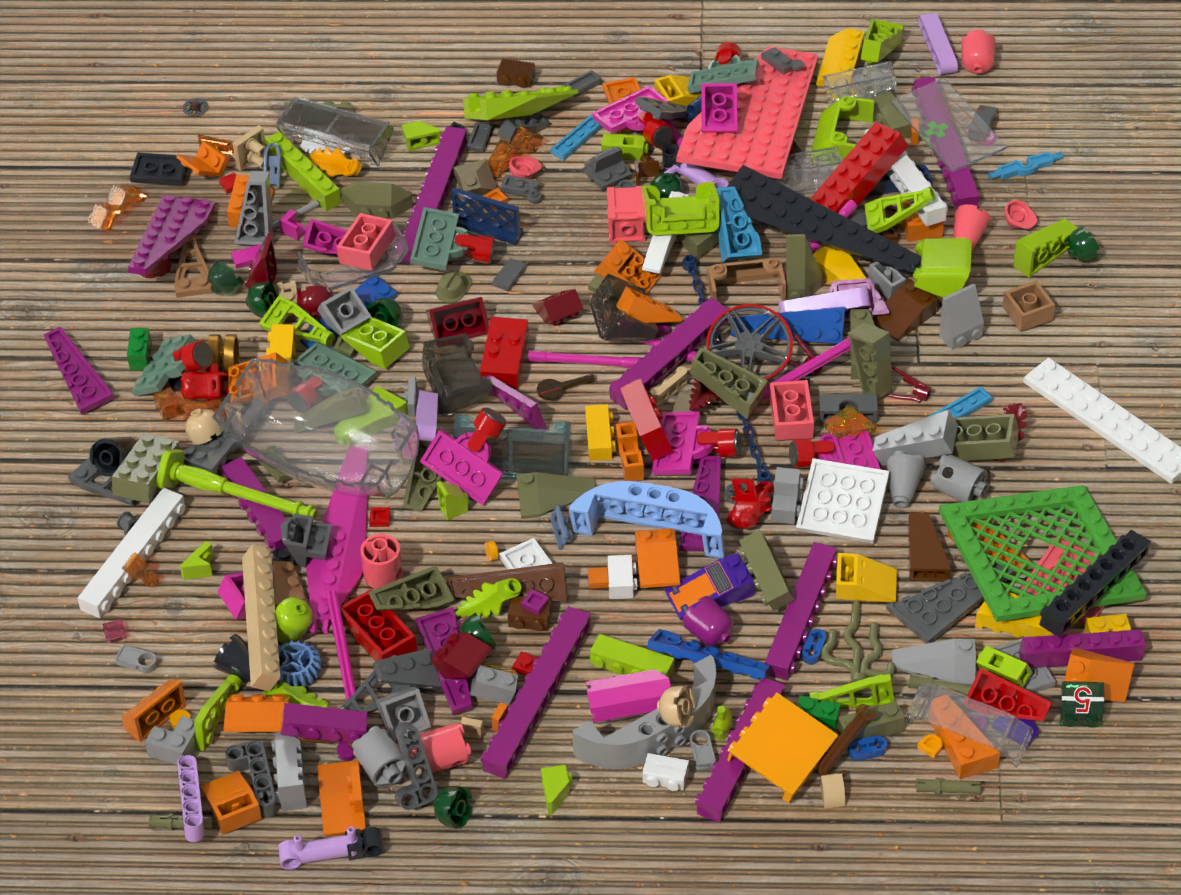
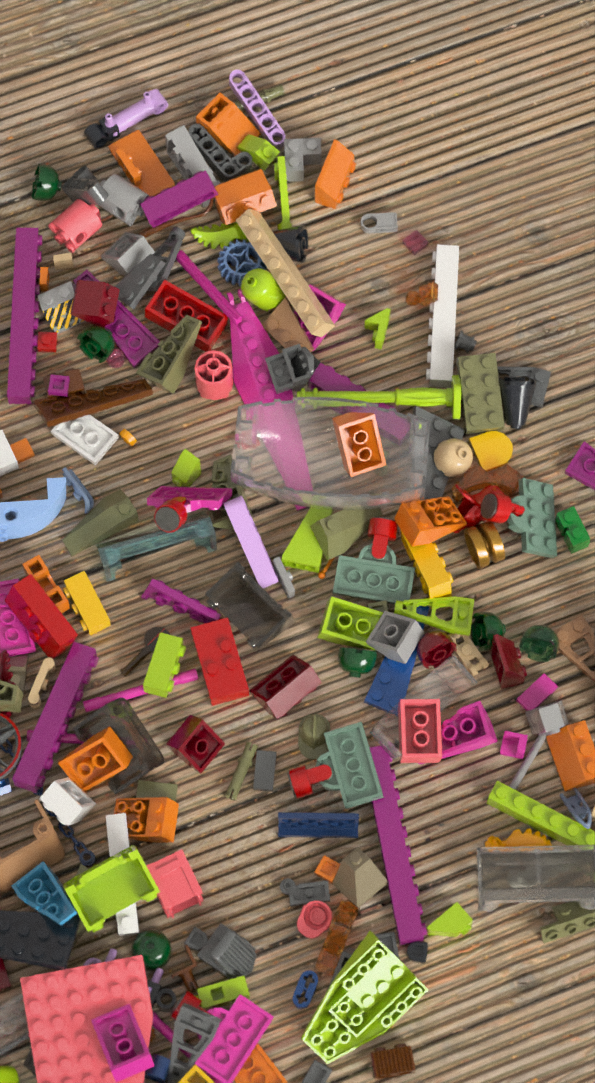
camera: 155 degrees right, 20 degrees up
light orange tile [170,709,191,728] -> none
olive wedge [341,181,413,219] -> none
lime plant [456,578,521,619] -> none
dark azure tile [550,114,603,161] -> none
none -> white brick [39,777,96,826]
none -> lime brick [143,632,186,698]
none -> olive pin [224,742,258,801]
none -> lime slope [237,134,280,172]
none -> blue beam [293,970,318,1009]
none -> orange slope [332,412,386,477]
none -> yellow tile [469,431,513,473]

